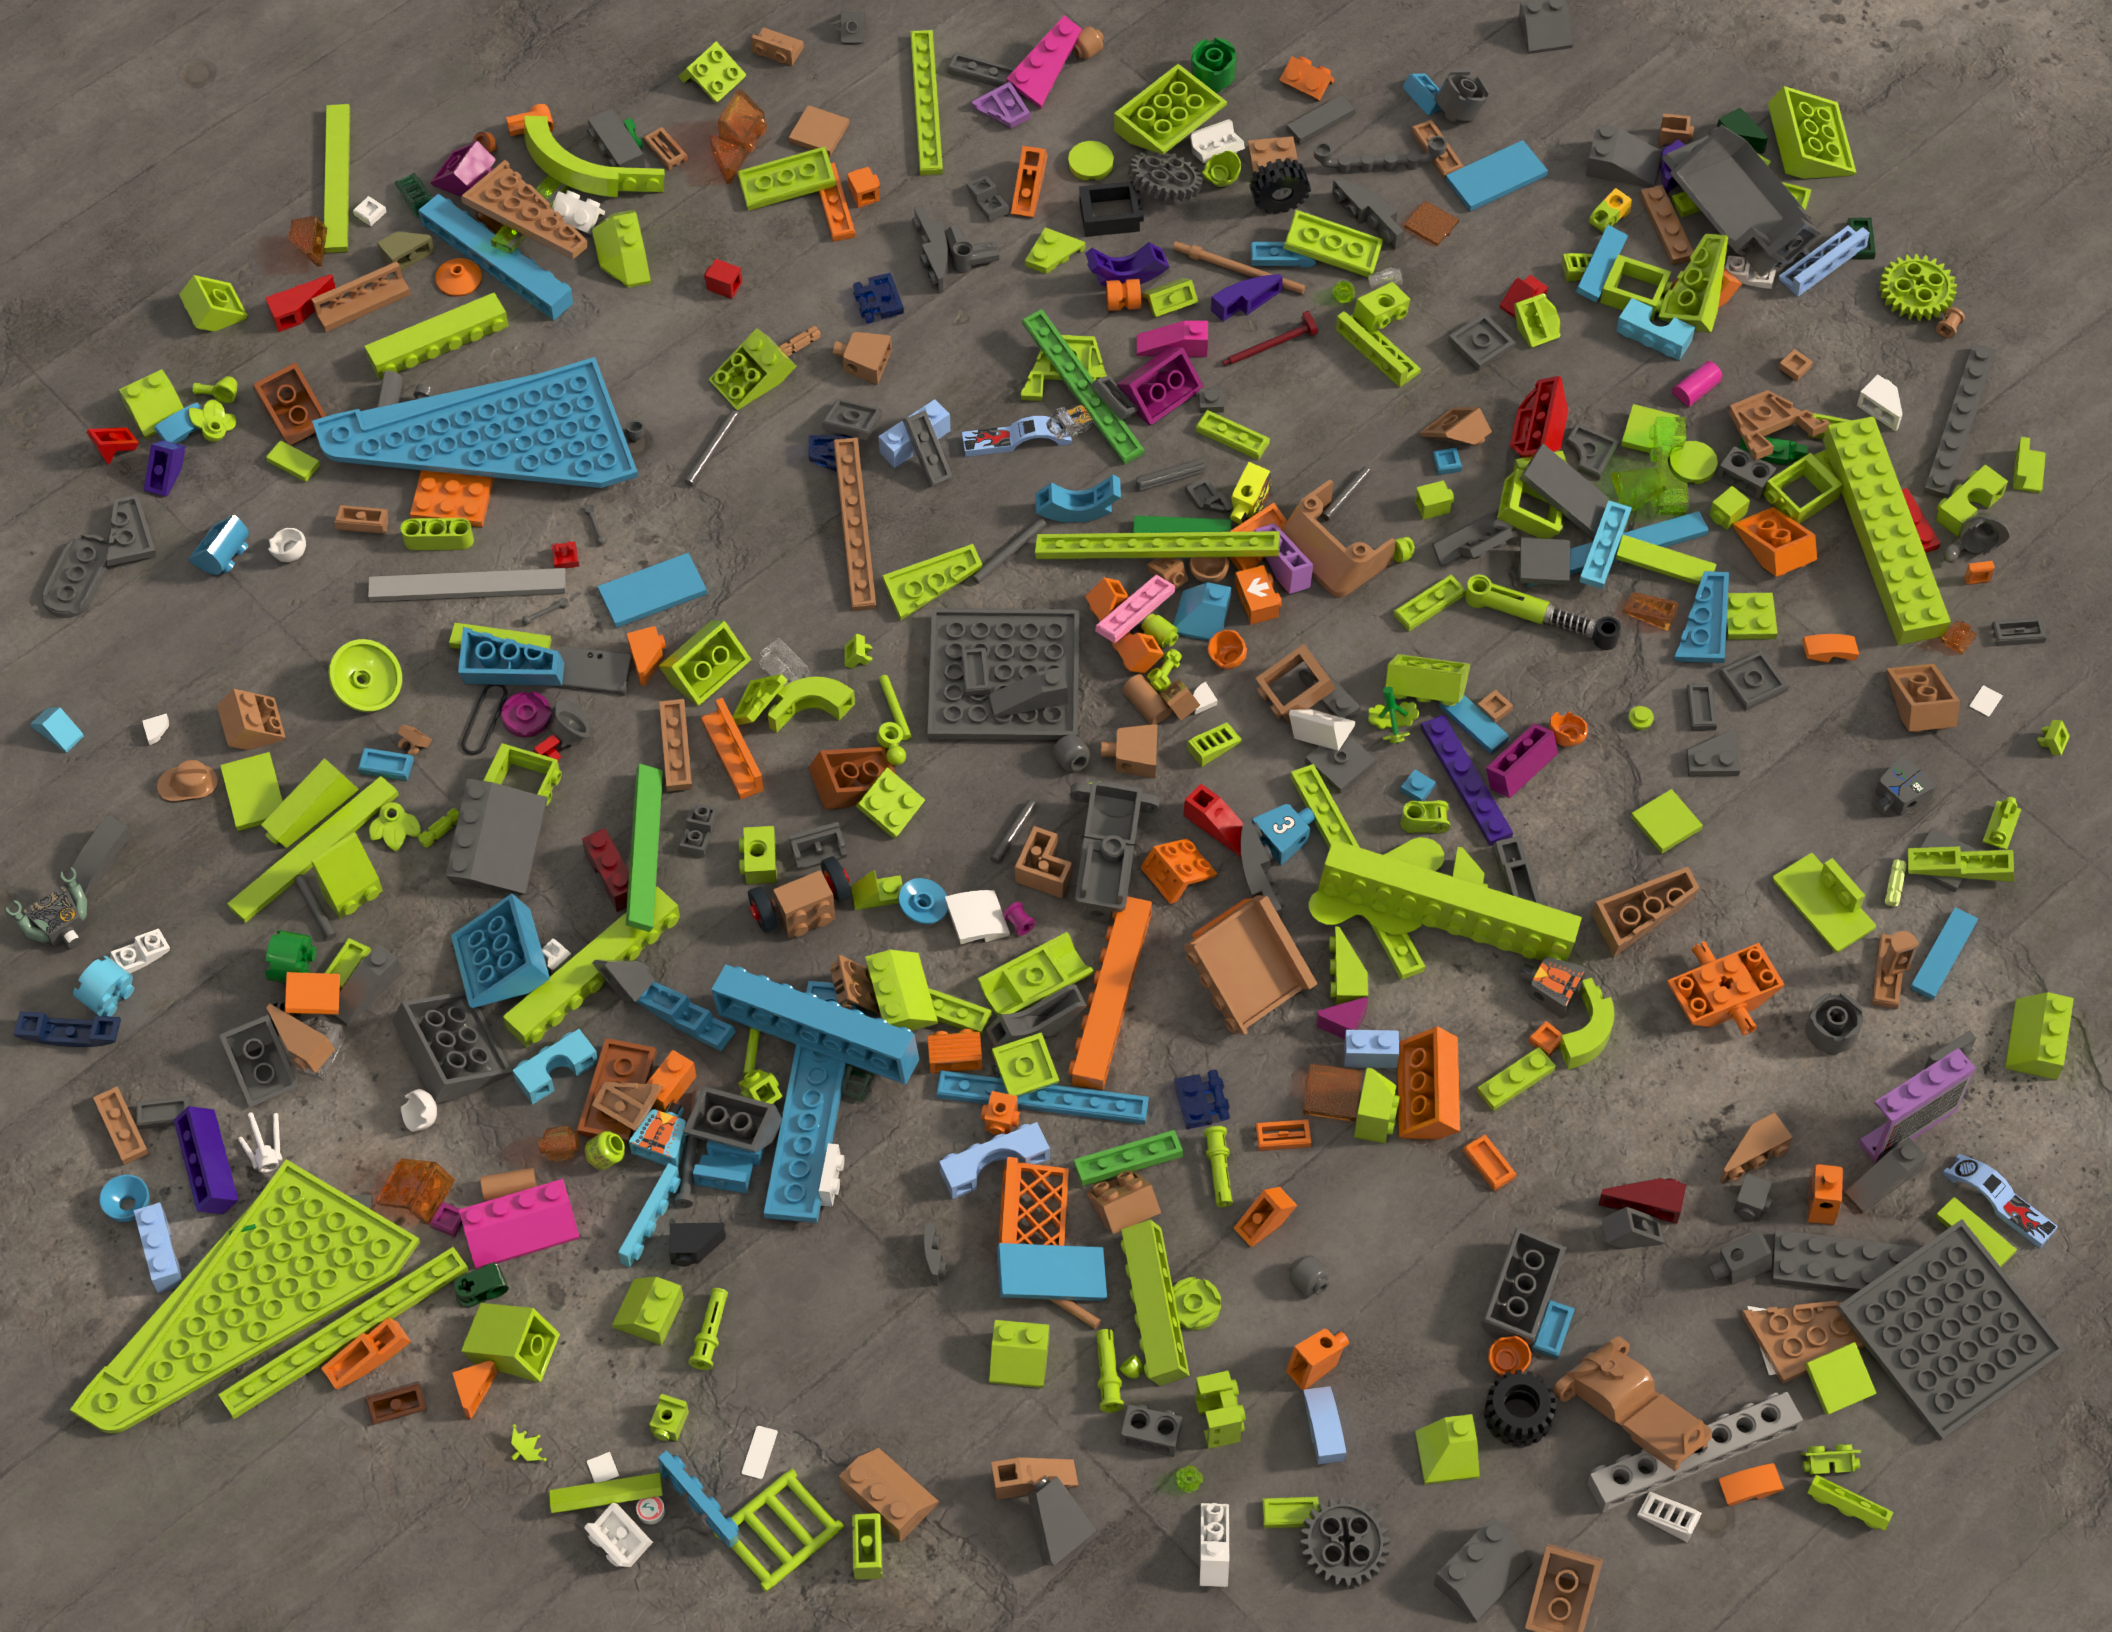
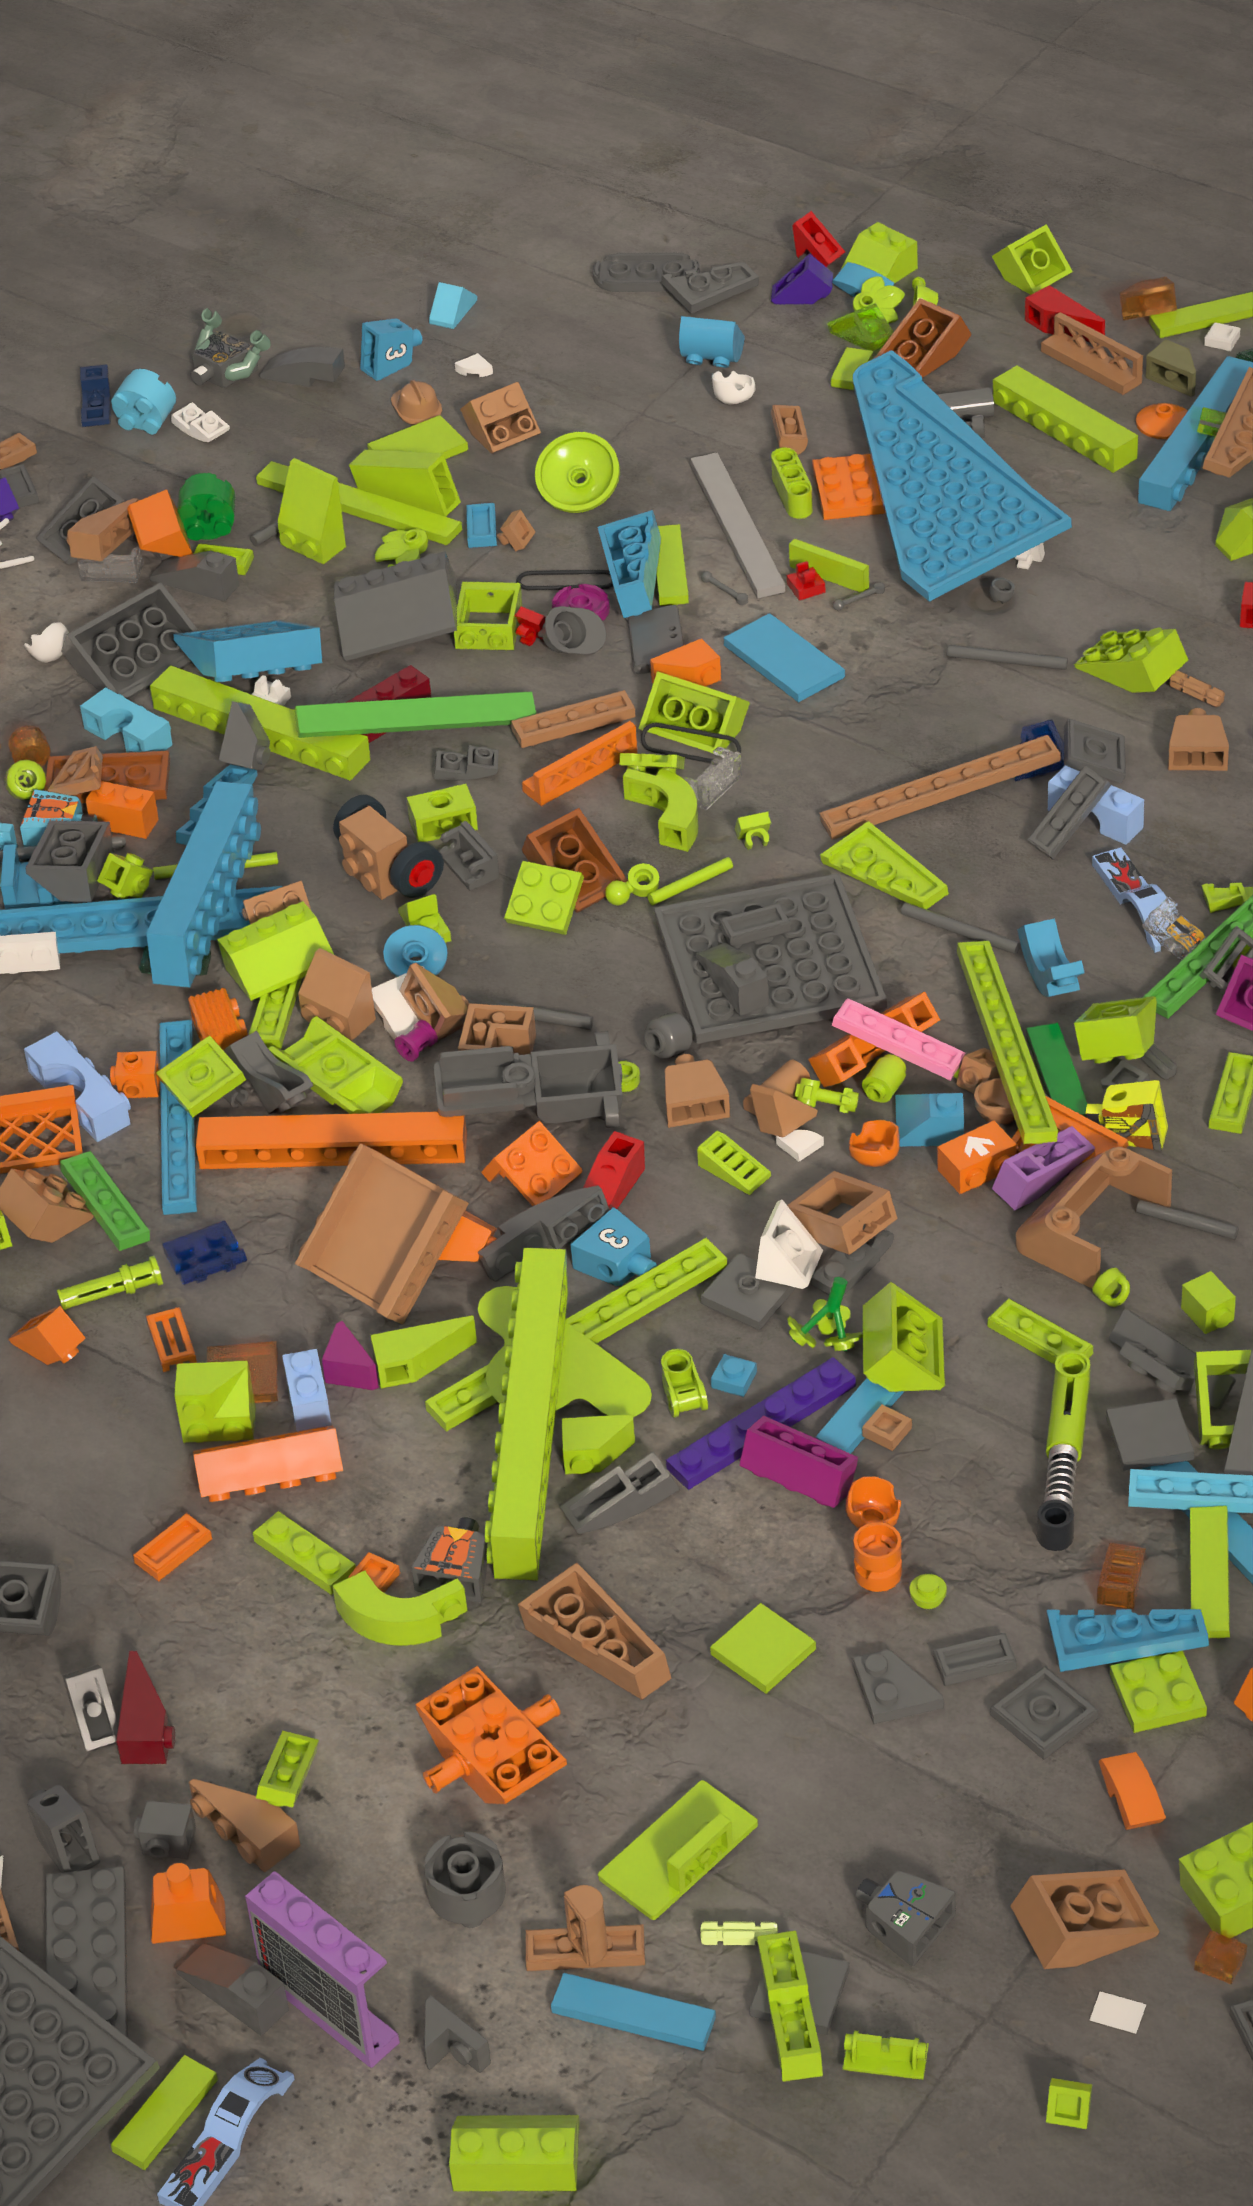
camera: 80 degrees right, 15 degrees down
none -> lime plate [256,1730,319,1808]
none -> medium nougat slope [298,948,376,1041]
none -> dark azure torso [360,319,423,381]
none -> medium nougat slope [399,963,469,1041]
none -> black piece [641,723,741,766]
none -> lime tile [789,538,869,593]
none -> clear neon green wing [827,303,894,351]
none -> orange wheel [853,1522,902,1592]
none -> lime slope [1074,996,1157,1063]

